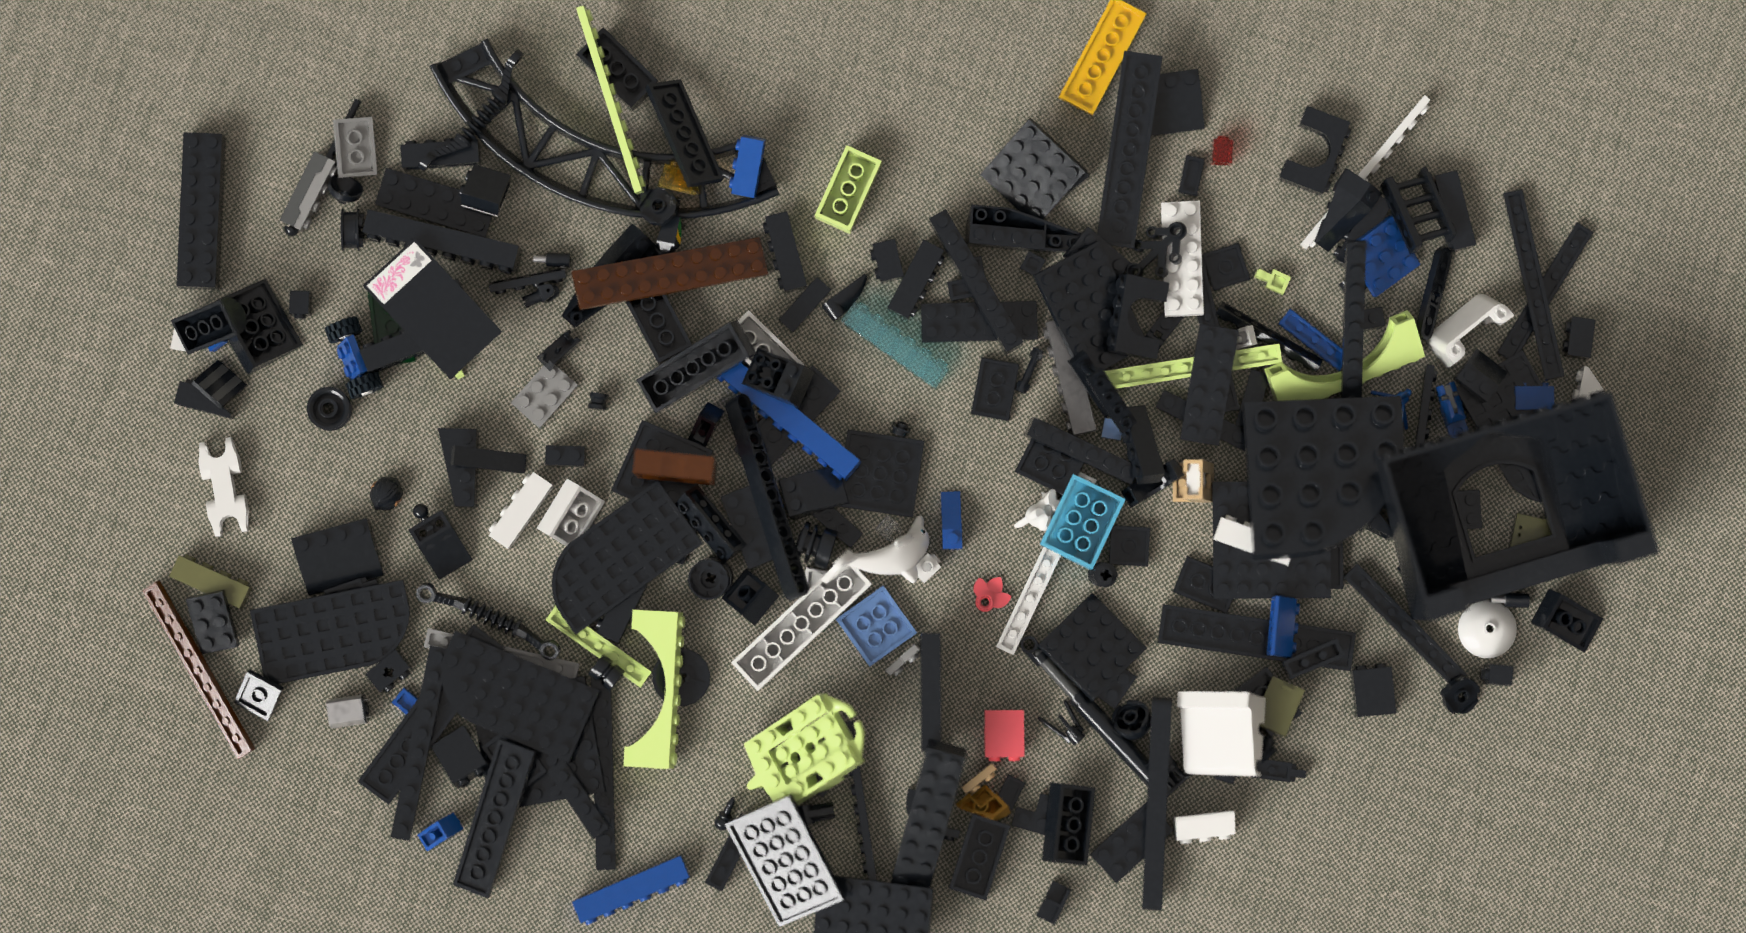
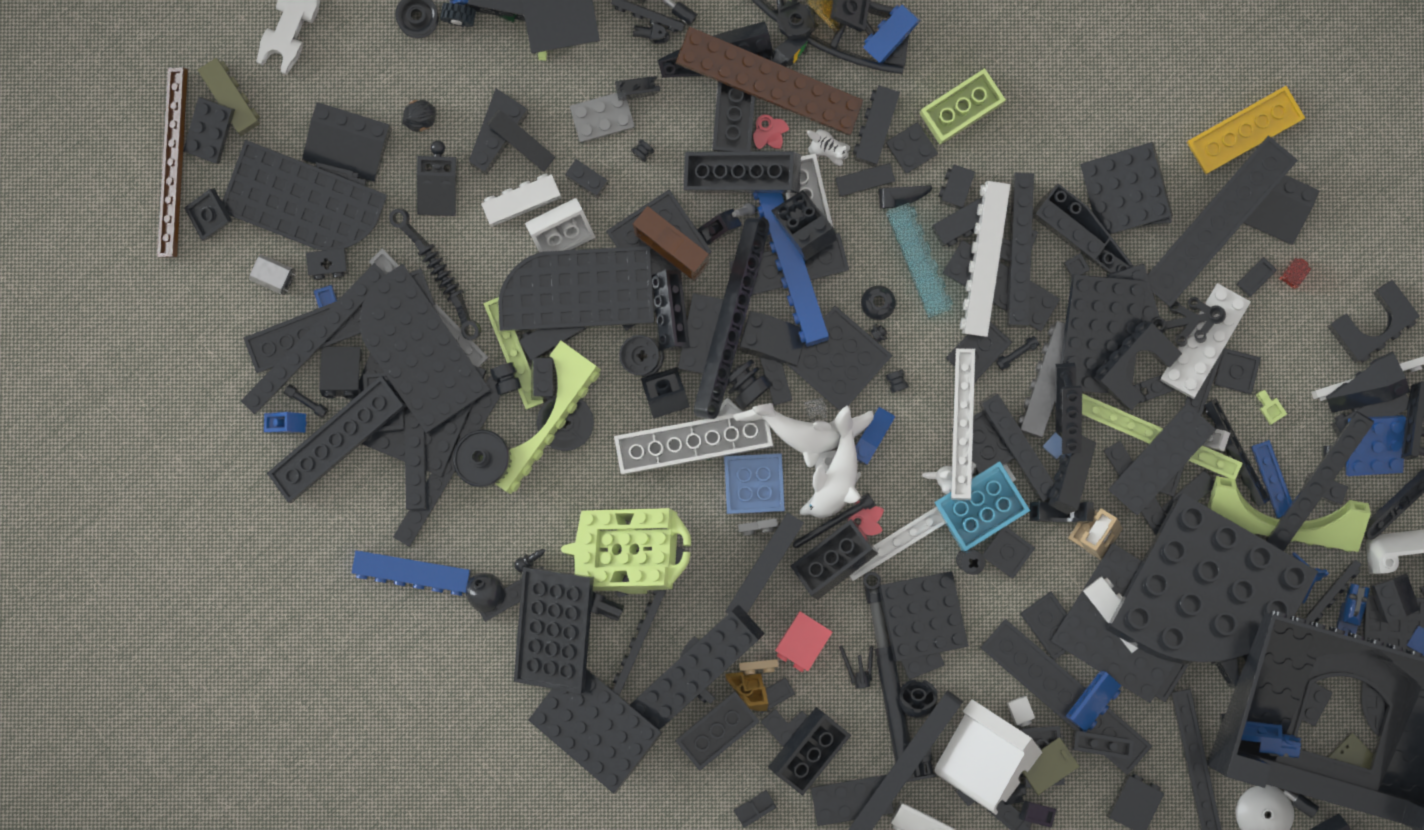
camera: 30 degrees right, 0 degrees up
none -> black bar [283,384,328,418]
none -> black wheel [453,430,512,488]
none -> black cylinder [466,572,505,612]
none -> black brick [531,358,553,400]
none -> light grey piece [732,203,755,217]
none -> coral plate [753,114,789,149]
none -> black brick [790,519,879,600]
none -> black piece [793,493,876,548]
none -> white animal [800,406,874,518]
none -> white animal [807,129,850,166]
none -> black piece [861,285,896,320]
none -> black wheel [885,369,909,394]
none -> black plate [886,122,938,175]
none -> white plate [951,349,975,500]
none -> white brick [960,181,1011,337]
none -> white brick [1007,696,1035,727]
none -> black tile [1019,800,1057,828]
none -> blue plate [1241,721,1301,758]

